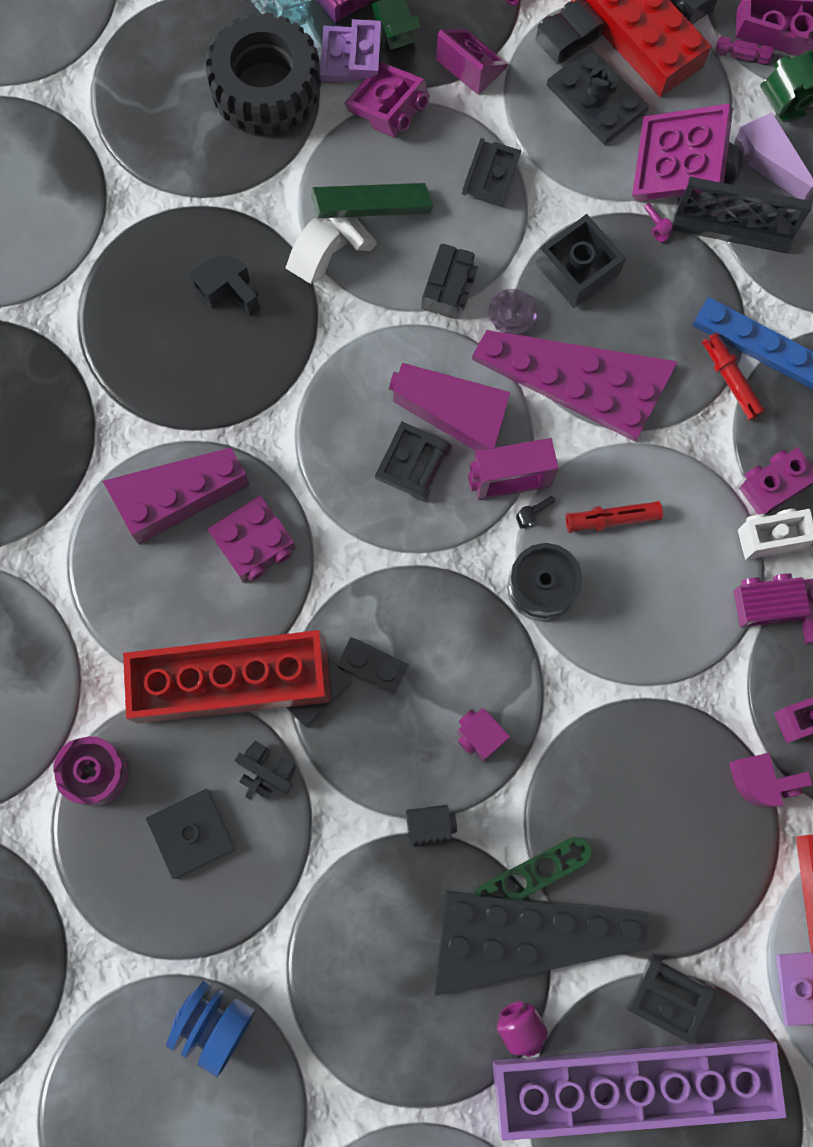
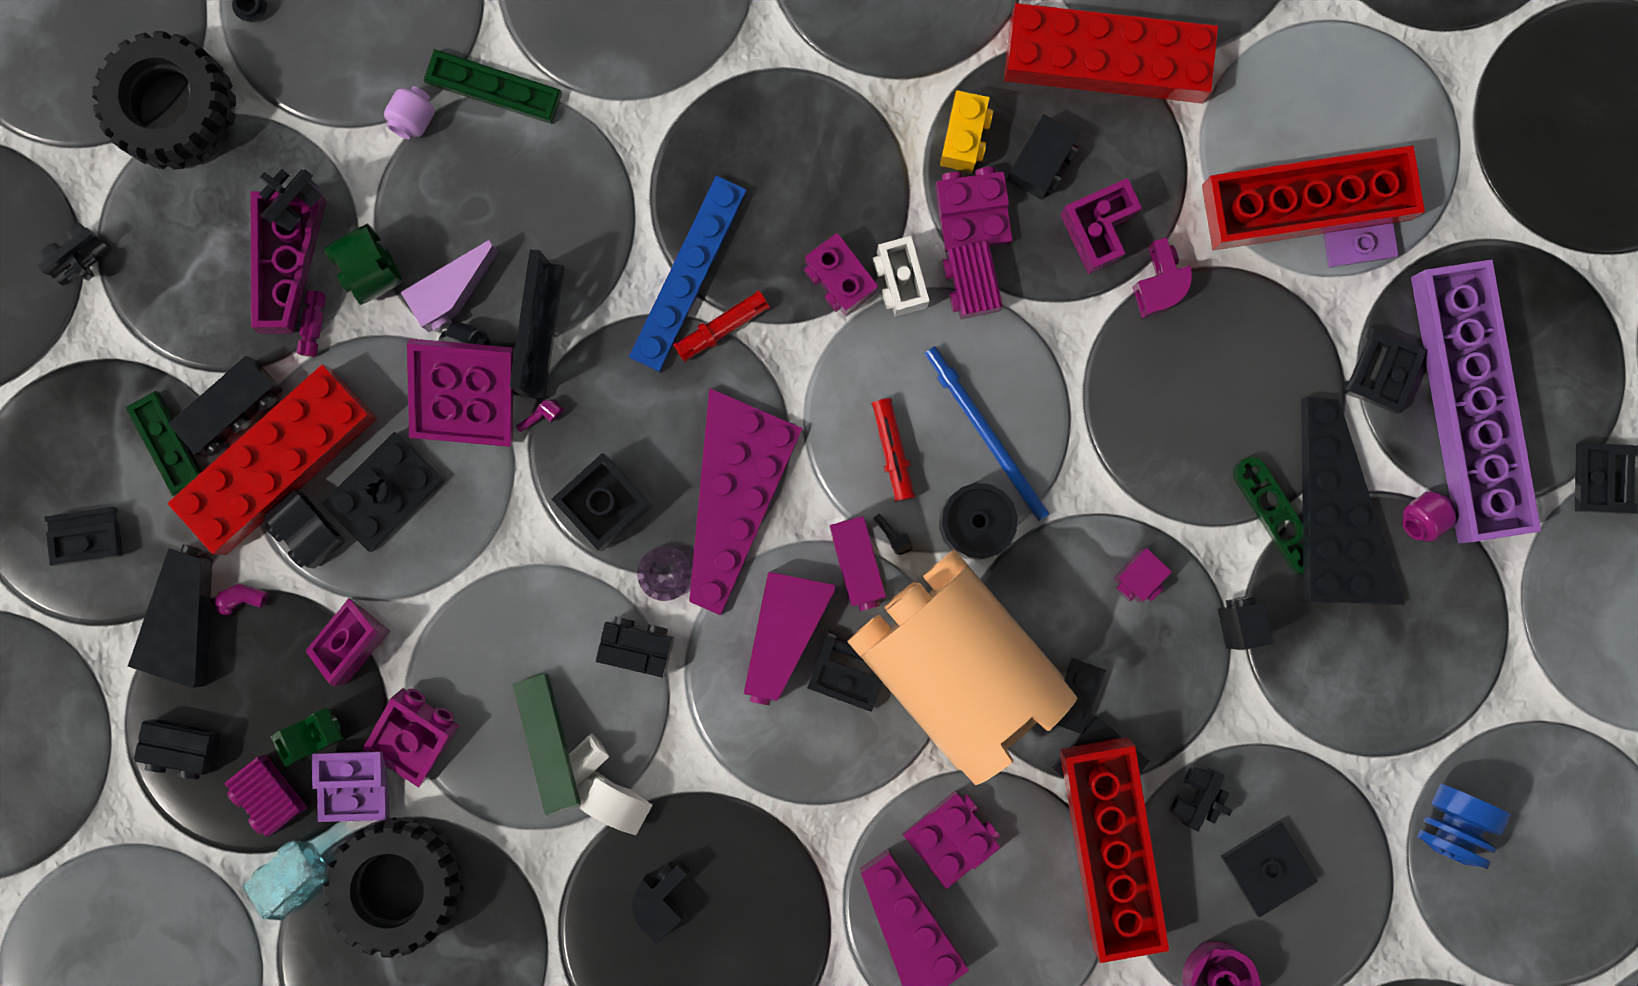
camera: 90 degrees left, 10 degrees up
black plate [462,138,522,207] -> none
none -> light nougat brick [847,549,1077,785]
none -> blue bar [924,346,1050,521]

